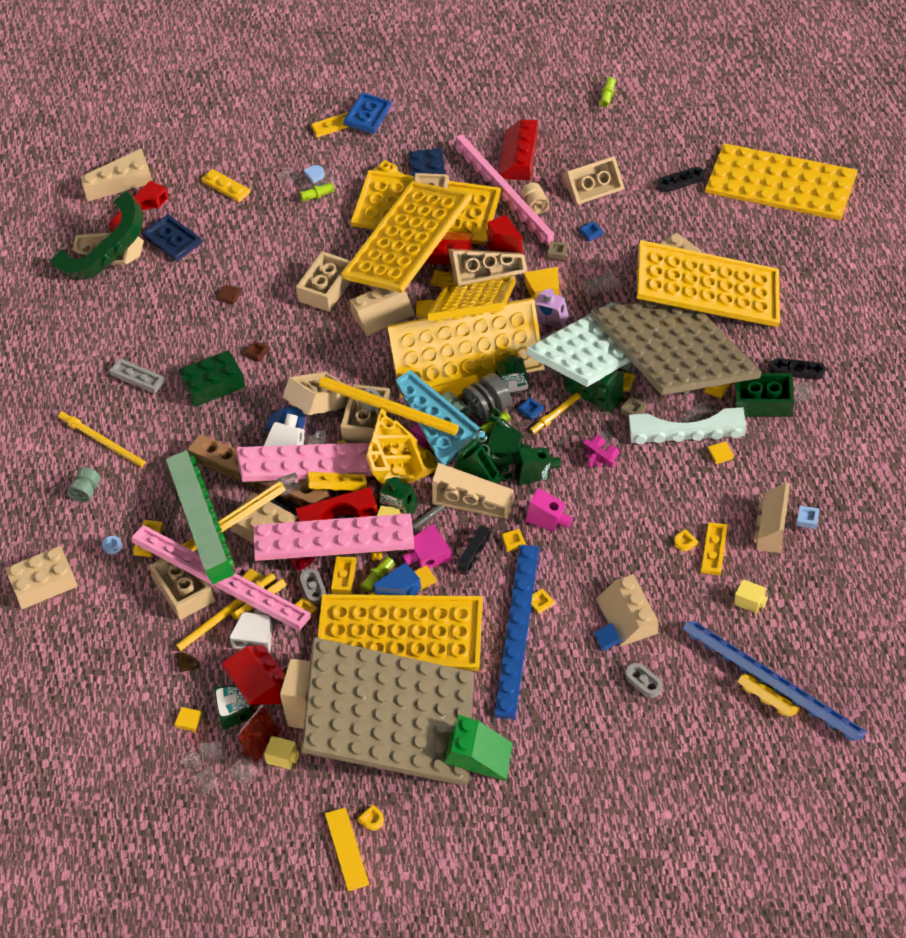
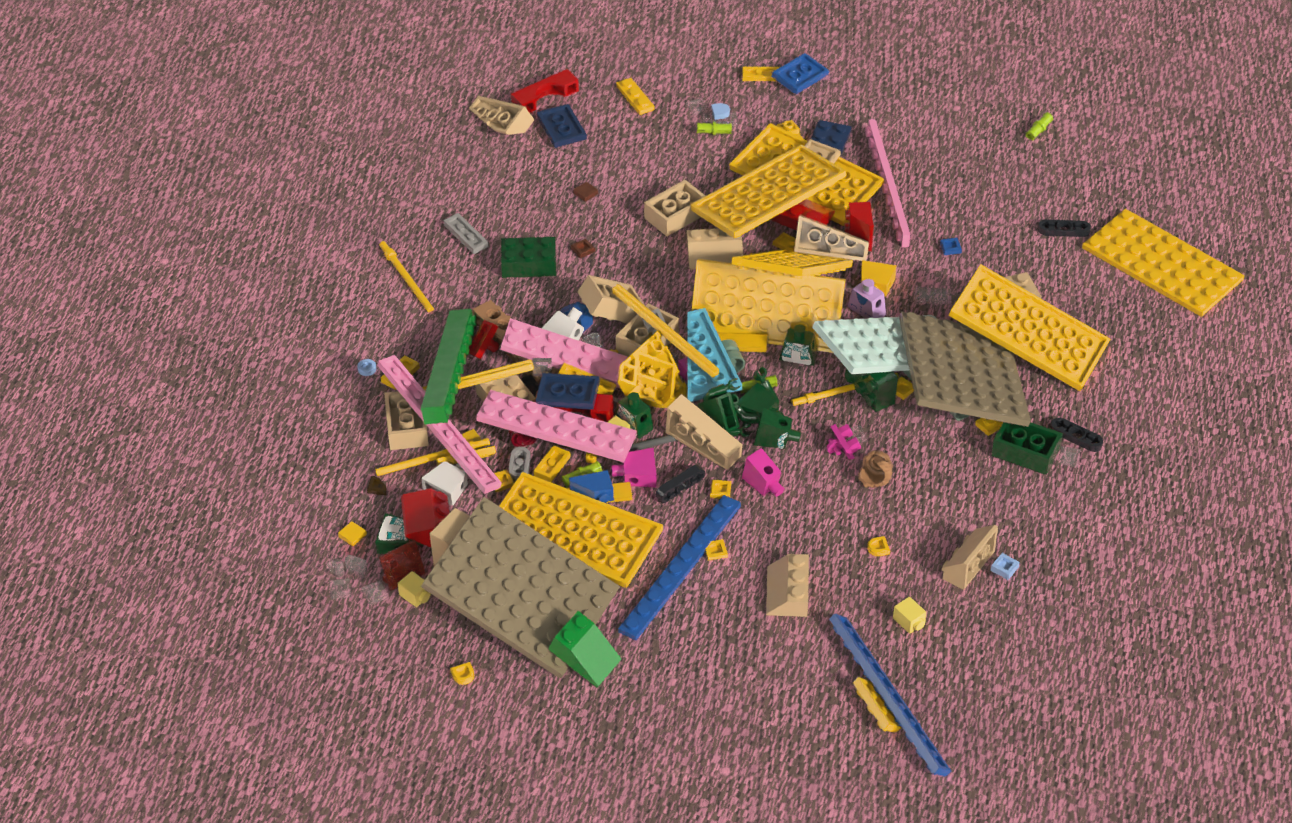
camera: 20 degrees right, 5 degrees down
tan brick [5,545,78,609] -> none
dark green arch [49,190,144,280] -> none
sand green wheel [67,467,101,503] -> none
tan wedge [80,148,152,201] -> none
yellow tile [325,807,369,891] -> none
dark grey wheel [463,372,512,422] -> none
red slope [498,119,538,181] -> none
blue tile [517,397,544,420] -> none
tan wheel [520,182,549,214] -> none
dark tan plate [548,241,568,260] -> none
tan slope [562,156,625,205] -> none
blue tile [594,623,622,651] -> none
dark tan plate [621,396,647,417] -> none
light grey plate [626,663,662,698] -> none
light aqua arch [629,407,746,444] -> none
clear tile [678,399,719,423] -> none
yellow tile [701,522,728,576] -> none
yellow tile [708,441,734,464] -> none
none -> red tile [469,320,499,359]
none -> dark blue plate [536,373,600,409]
none -> medium nougat hair [858,450,893,488]

